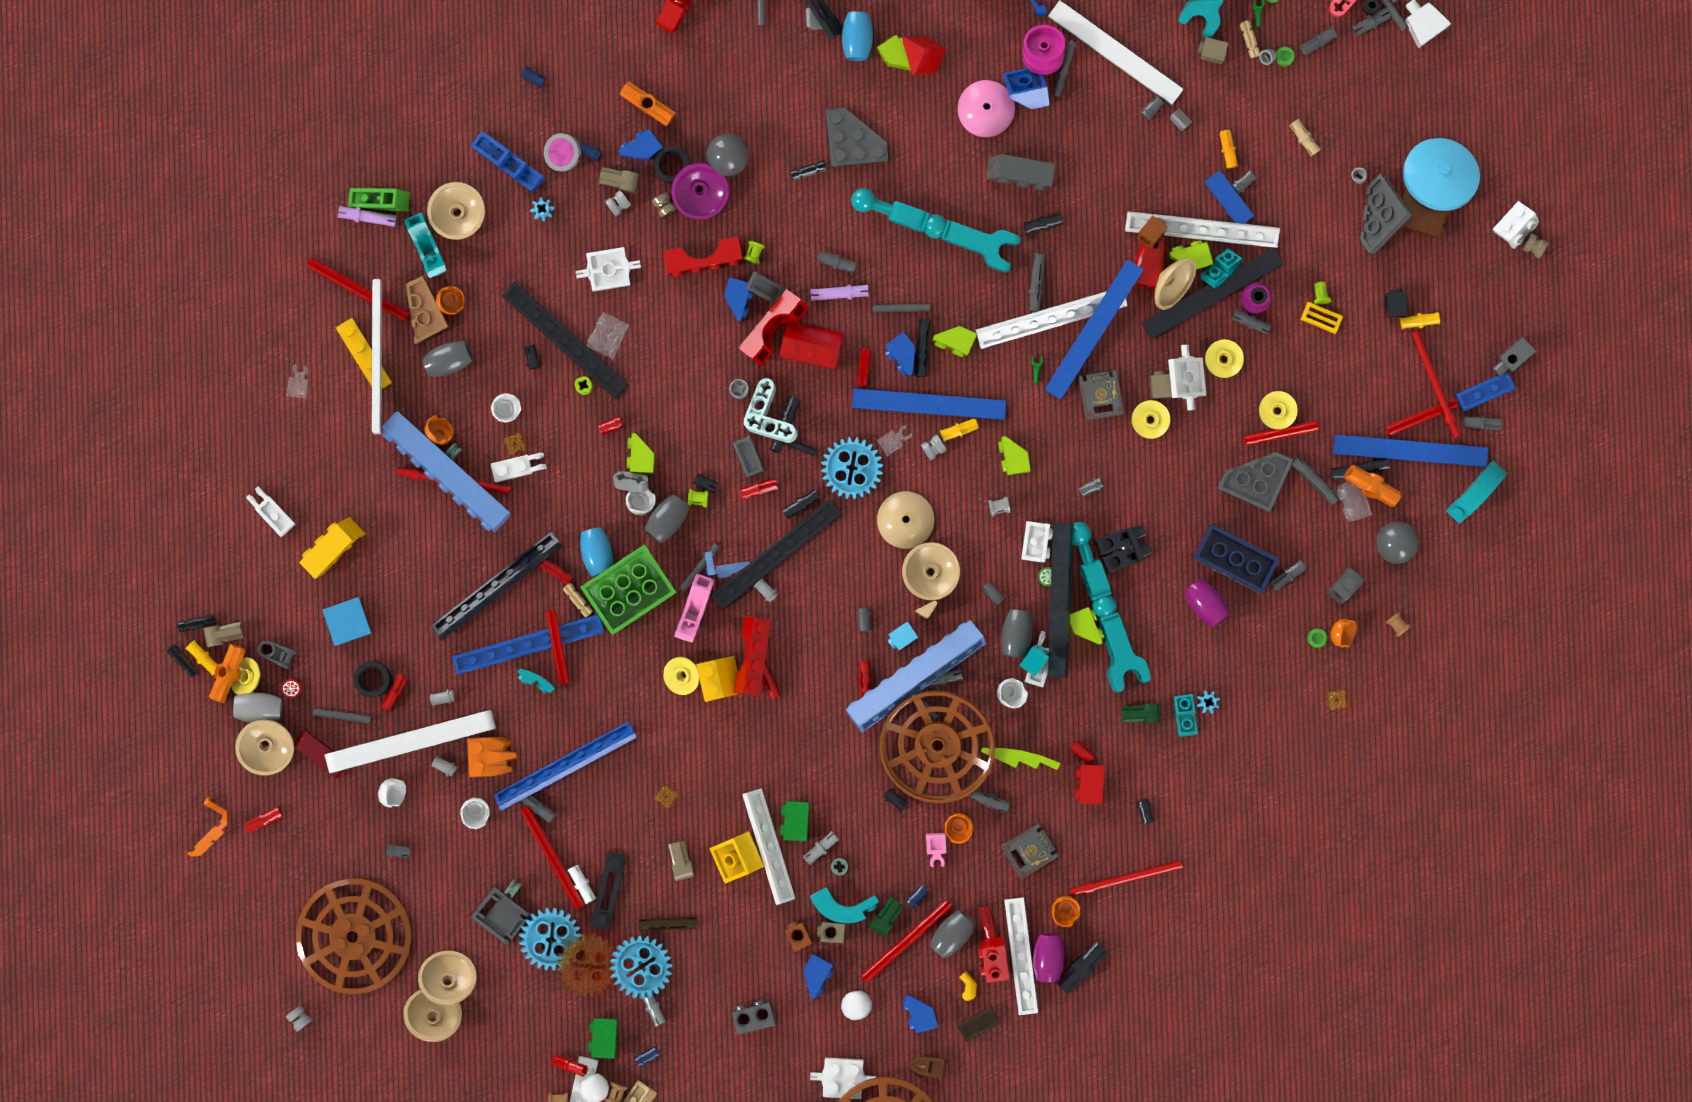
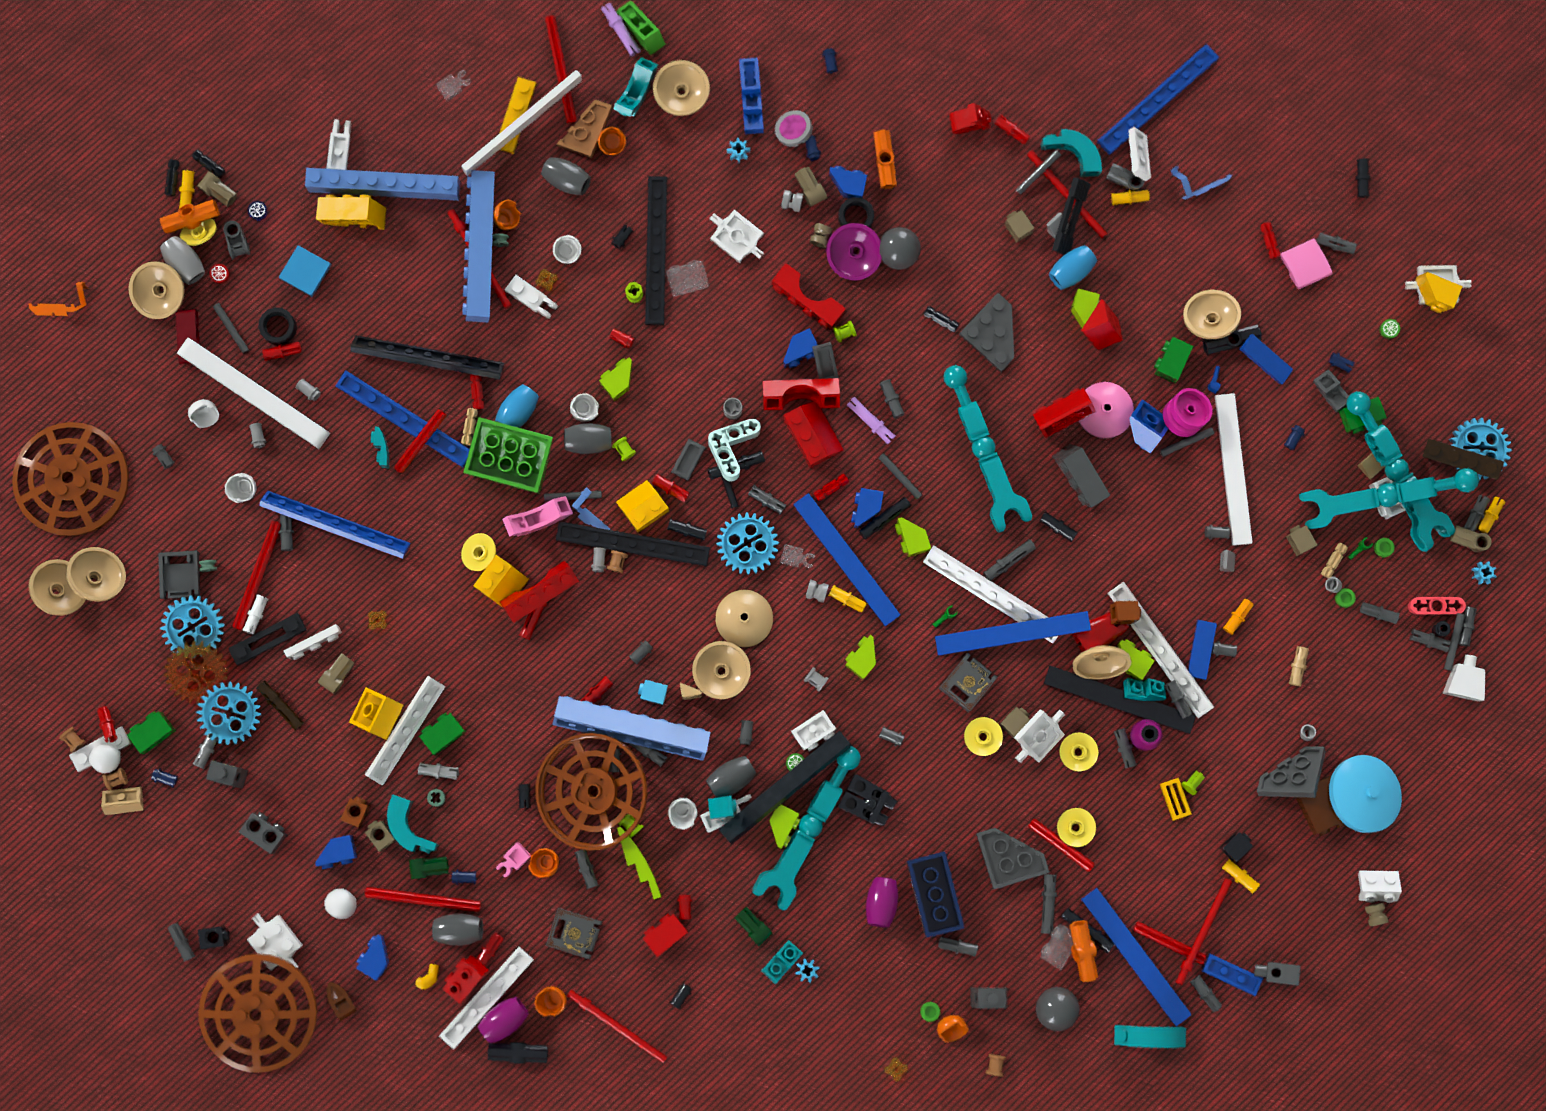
camera: 45 degrees right, 5 degrees down
red axle [244,806,283,833] -> none
orange plate [467,737,519,777] -> none
light grey beam [613,471,649,492] -> none
black pin [693,473,718,494] -> none
dark brown plate [956,1007,999,1042] -> none
none -> dark grey torso [206,760,248,789]
none -> clear blue tile [248,201,268,221]
none -> white plate [284,624,342,660]
none -> medium blue brick [305,168,460,201]
none -> medium nougat bush [607,550,628,574]
none -> yellow slope [616,480,669,533]
none -> lime bush [618,814,644,838]
none -> dark grey pin [748,485,786,515]
none -> dark tan brick [1004,210,1035,243]
none -> red slope [1033,388,1096,439]
none -> green brick [1154,337,1193,383]
none -> dark grey axle [1164,680,1192,718]

